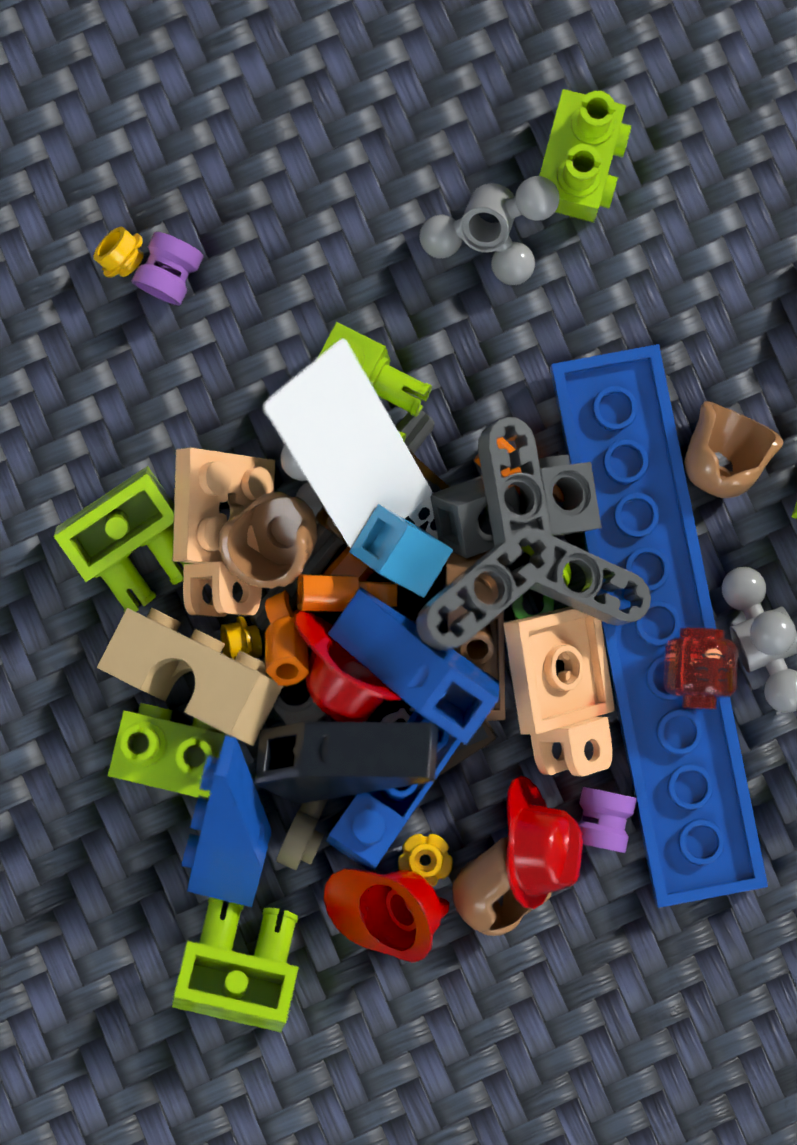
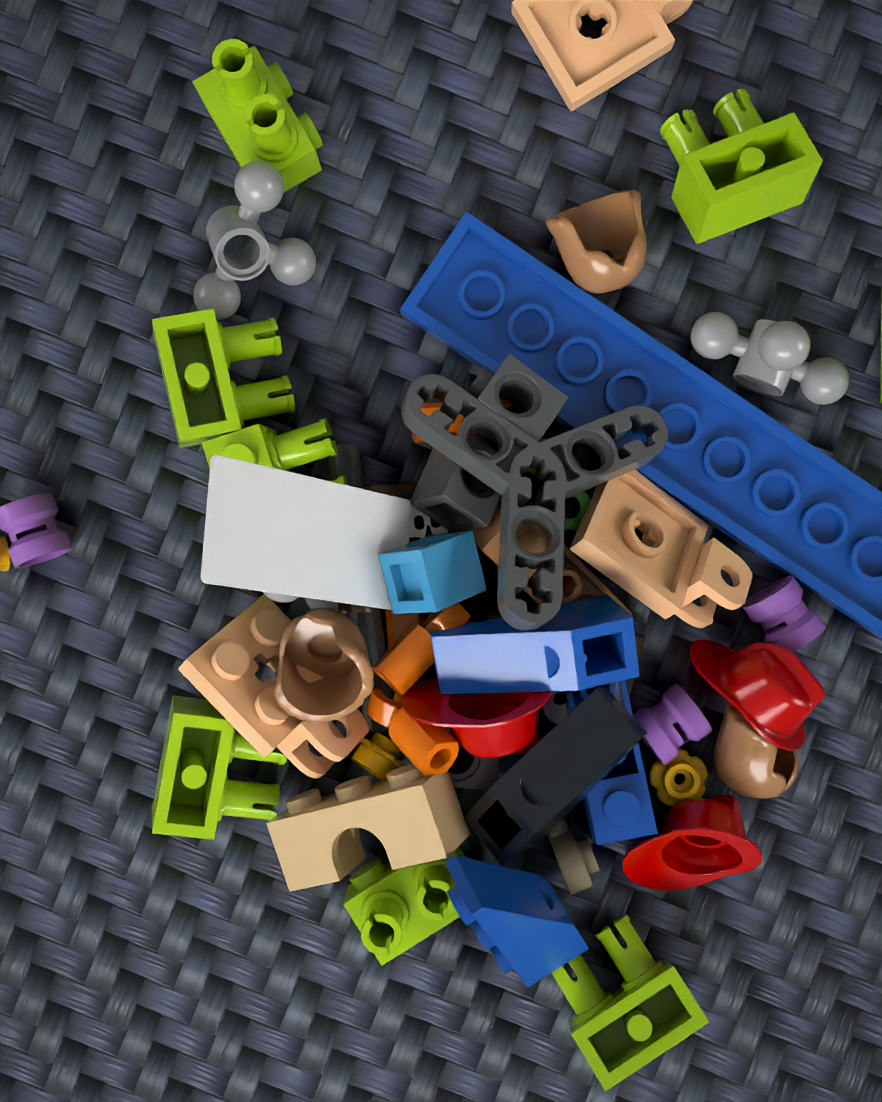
camera: 40 degrees left, 5 degrees up
clear red head [663,628,738,709] -> none
none -> lime brick [152,308,295,448]
none -> medium lavender wheel [633,683,712,766]

